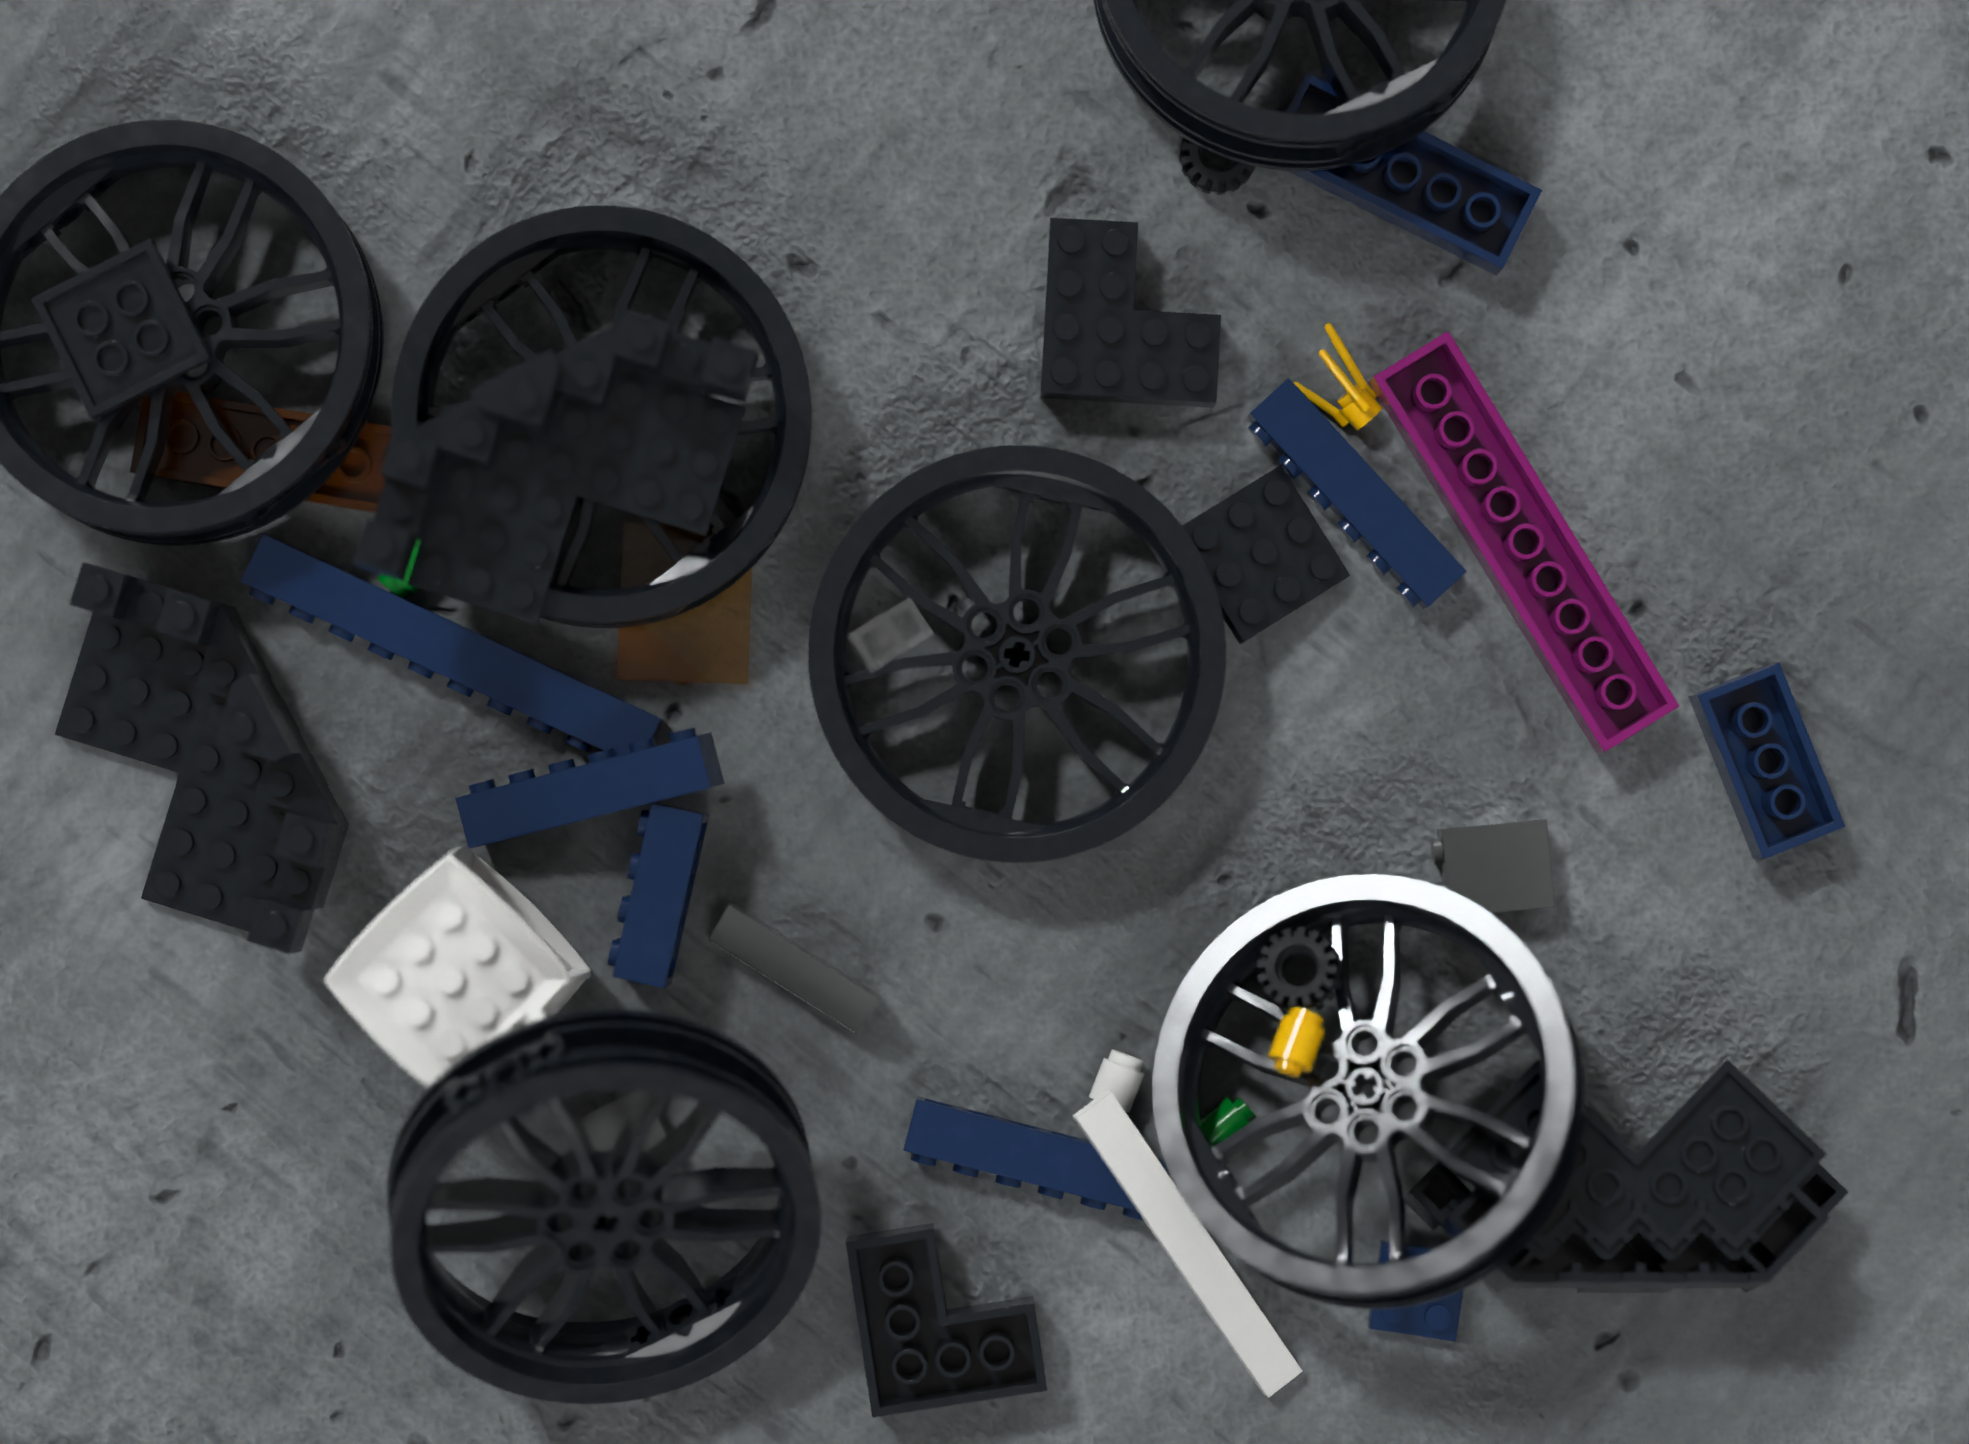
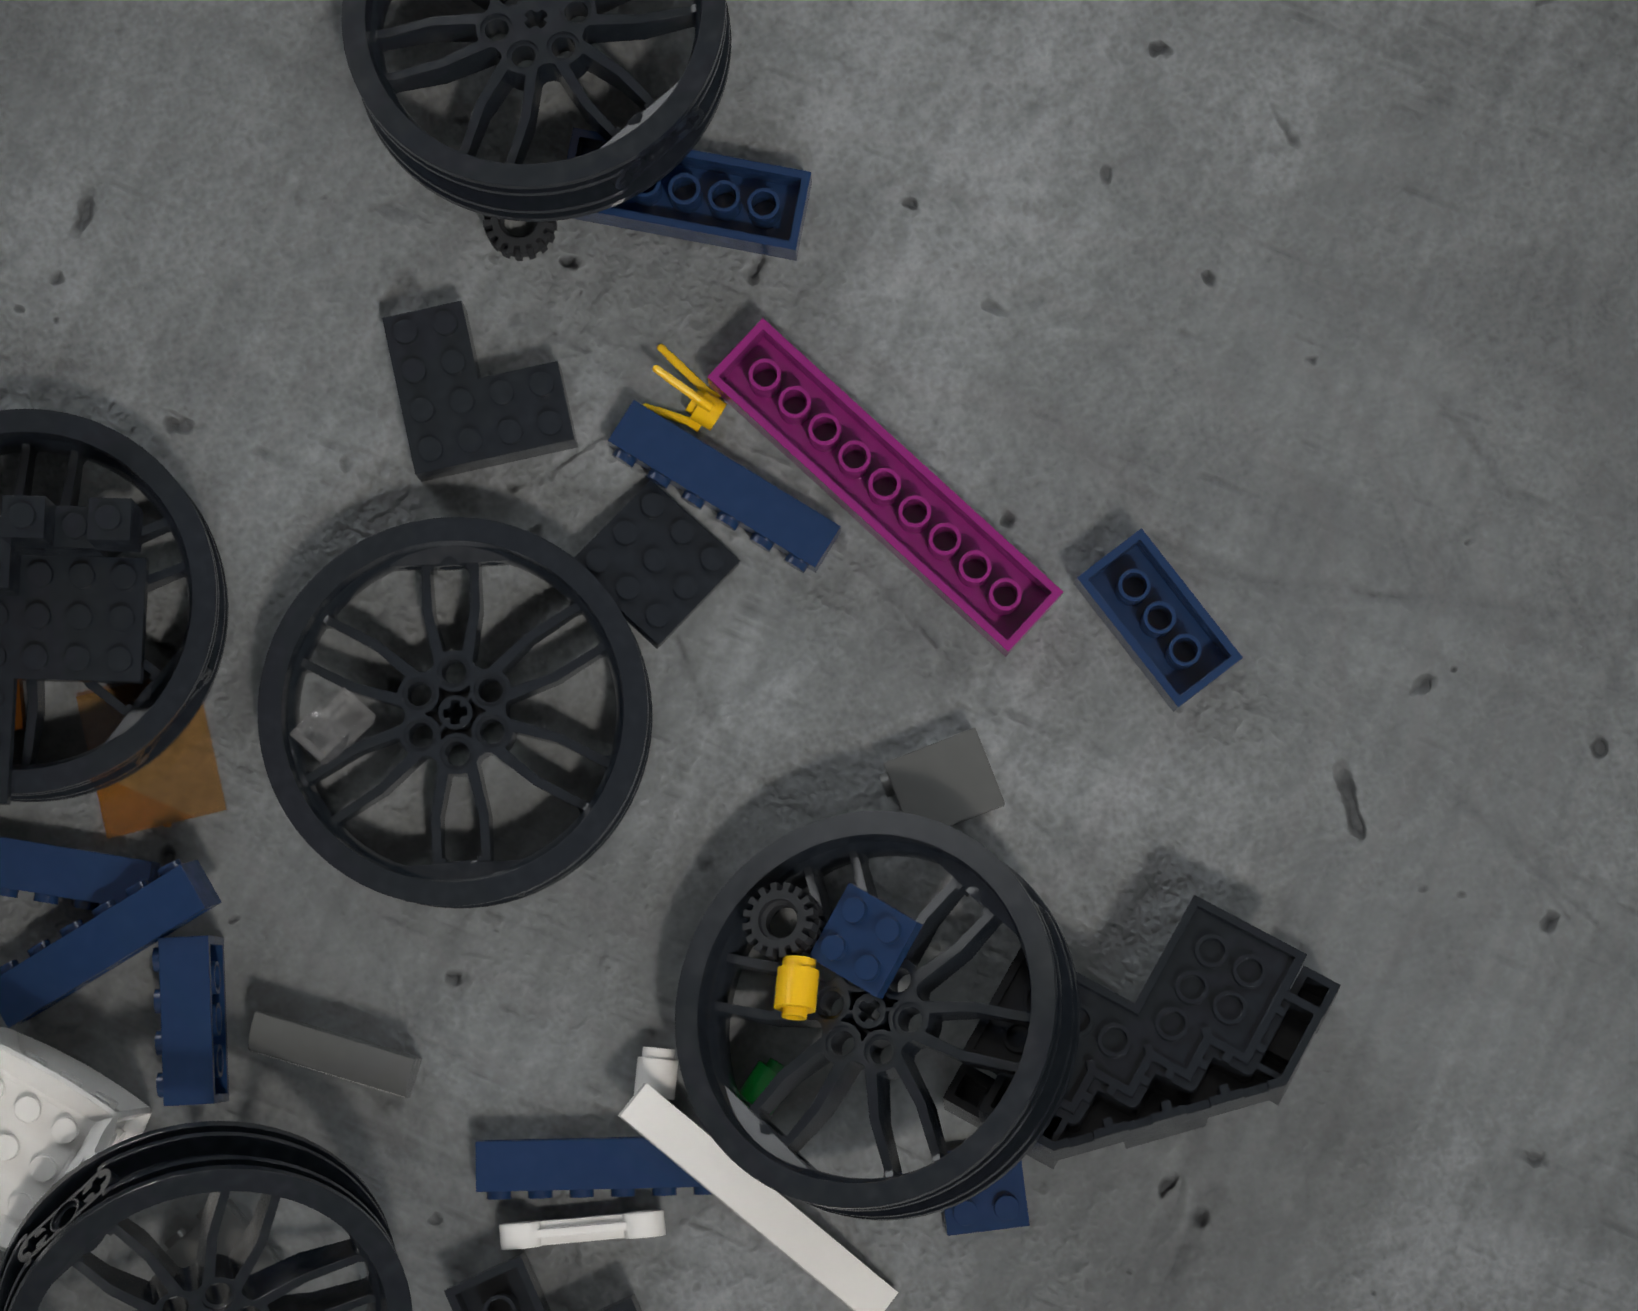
camera: 10 degrees left, 5 degrees down
none -> white piece [499,1209,666,1250]
none -> dark blue plate [808,883,923,999]

